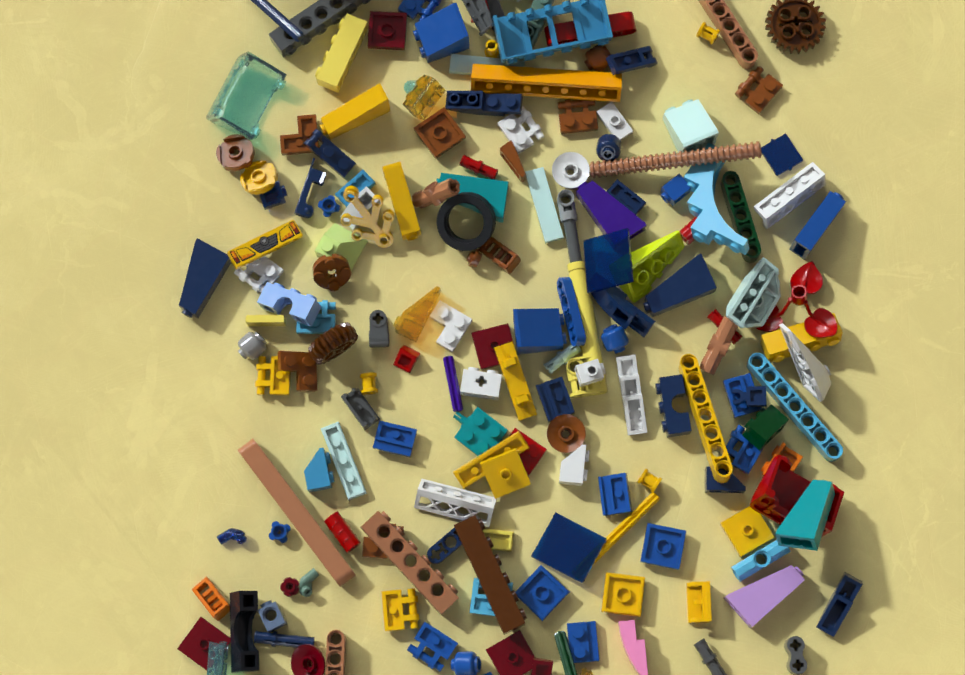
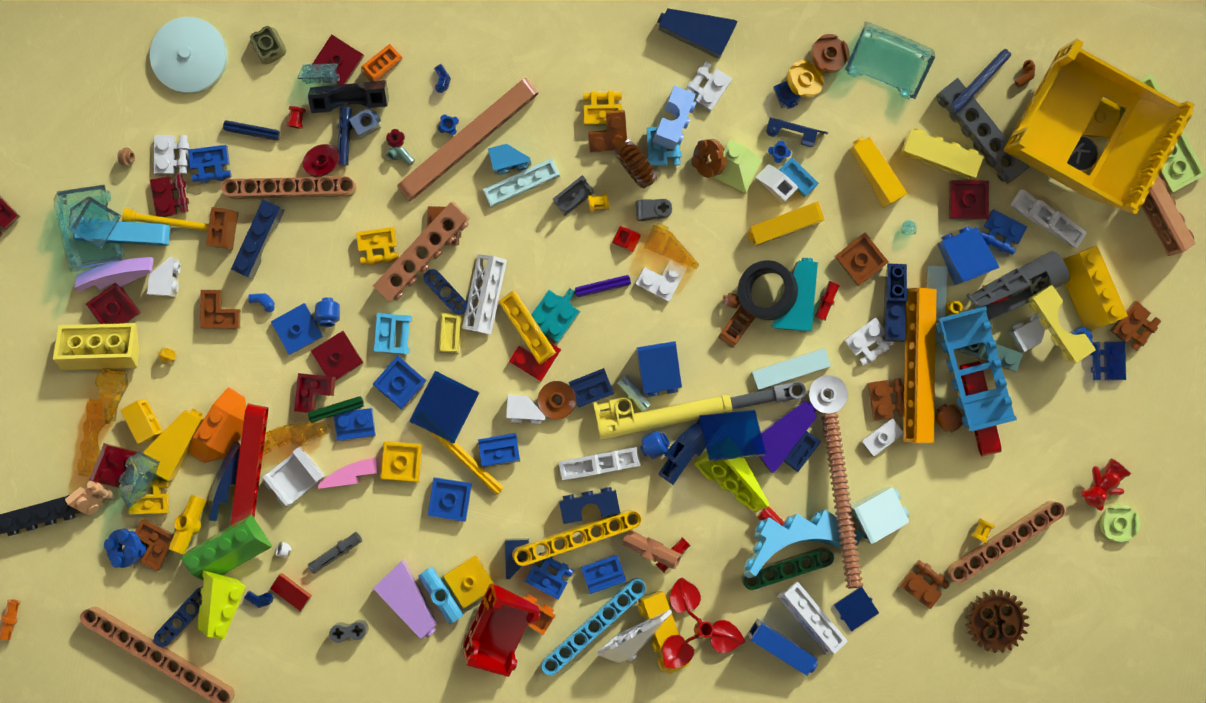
camera: 80 degrees right, 10 degrees up
tile [227,219,303,270] -> none
light grey head [238,331,267,360] -> none
light yellow tile [246,315,286,326] -> none
dark orange plate [280,114,319,155] -> none
dark blue plate [304,129,356,178] -> none
red axle [324,511,361,553] -> none
yellow plant [340,186,394,248] -> none
blue plate [373,420,417,458] -> none
clear yellow brick [402,75,446,120] -> none
blue plate [407,622,458,672] -> none
nougat piece [412,178,460,209] -> none
reddish brown brick [454,515,527,635] -> none
white brick [460,367,502,400] -> none
dark red plate [471,323,514,370] -> none
yellow plate [480,448,531,499] -> none
yellow hinge [494,341,537,421] -> none
dark orange slope [500,140,525,182] -> none
blue beam [557,277,586,347] -> none
white brick [574,359,606,387] -> none
dark blue head [596,134,621,162] -> none
dark blue plate [606,46,658,75] -> none
yellow bush [637,469,663,493] -> none
dark blue slope [643,254,717,317] -> none
blue brick [661,173,691,206] -> none
yellow hinge [686,581,712,623] -> none
light aqua wedge [726,257,781,328] -> none
dark blue plate [733,386,767,407] -> none
dark green brick [742,404,789,451] -> none
teal slope [775,480,835,551] -> none
dark blue slope [816,572,863,637] -> none

